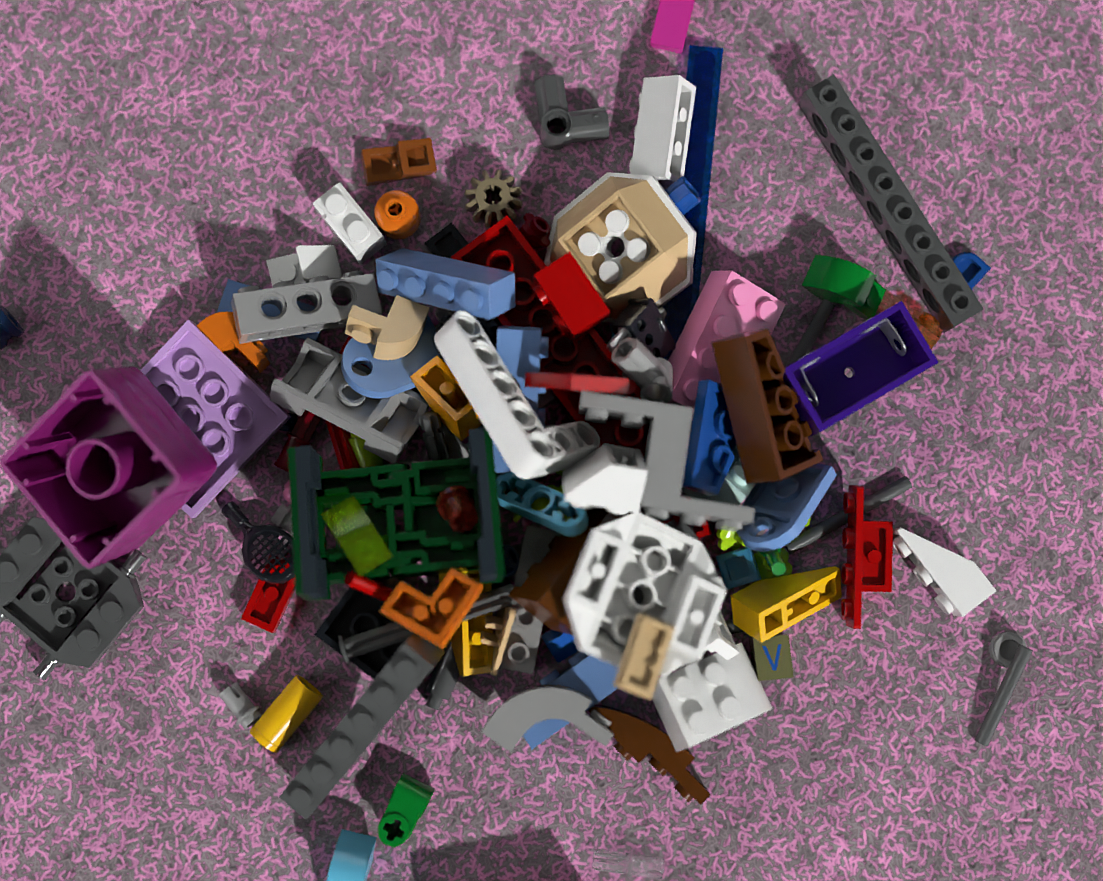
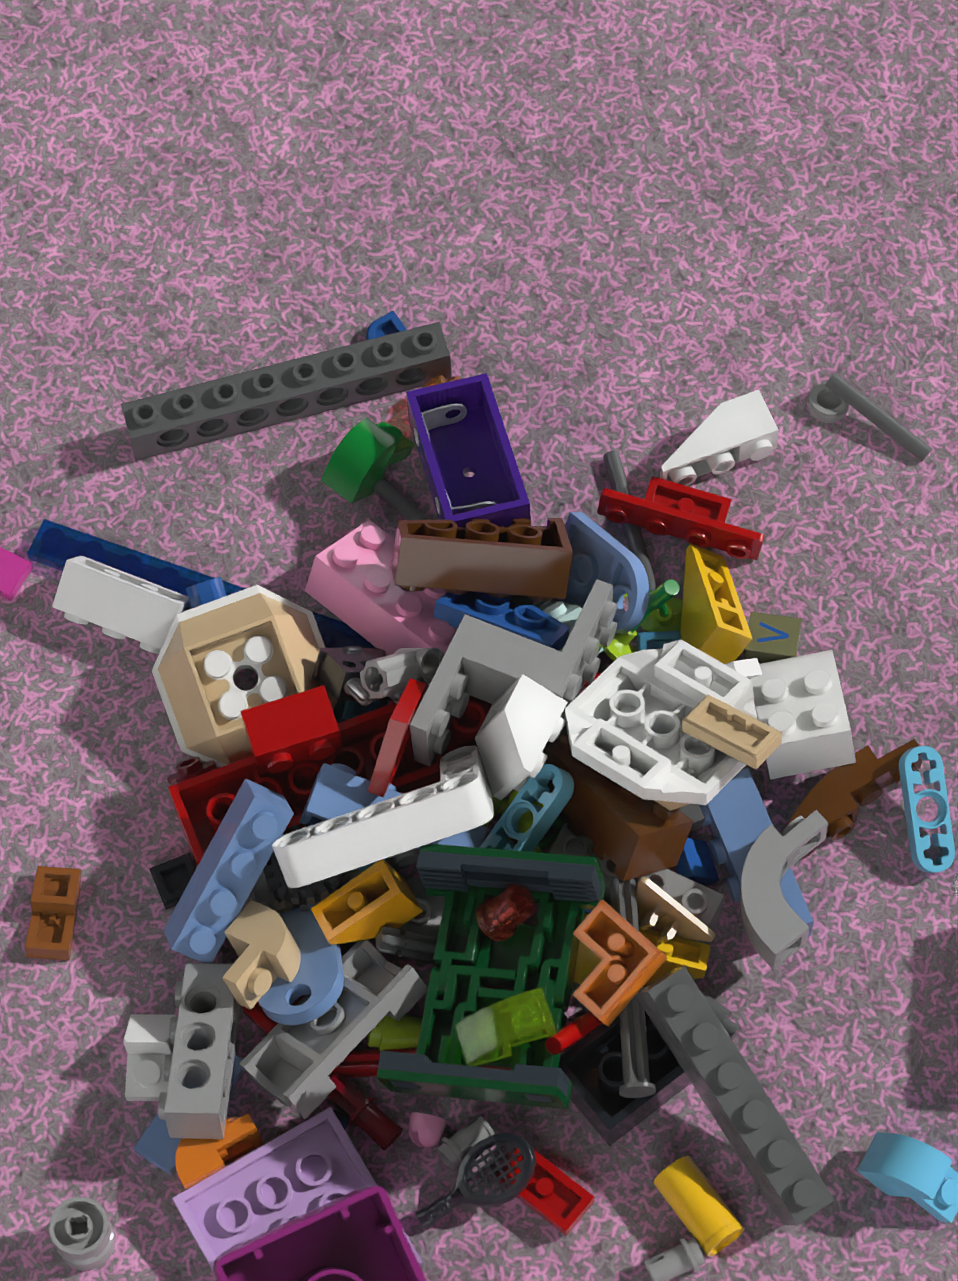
camera: 70 degrees left, 20 degrees down
white brick [313,183,387,265] -> none
orange head [374,190,421,239] -> none
green piece [377,773,435,847] -> none
dark tan gear [464,169,523,229] -> none
dark grey piece [534,74,609,150] -> none
none -> light grey wheel [49,1197,116,1271]
none -> medium azure beam [899,746,955,873]

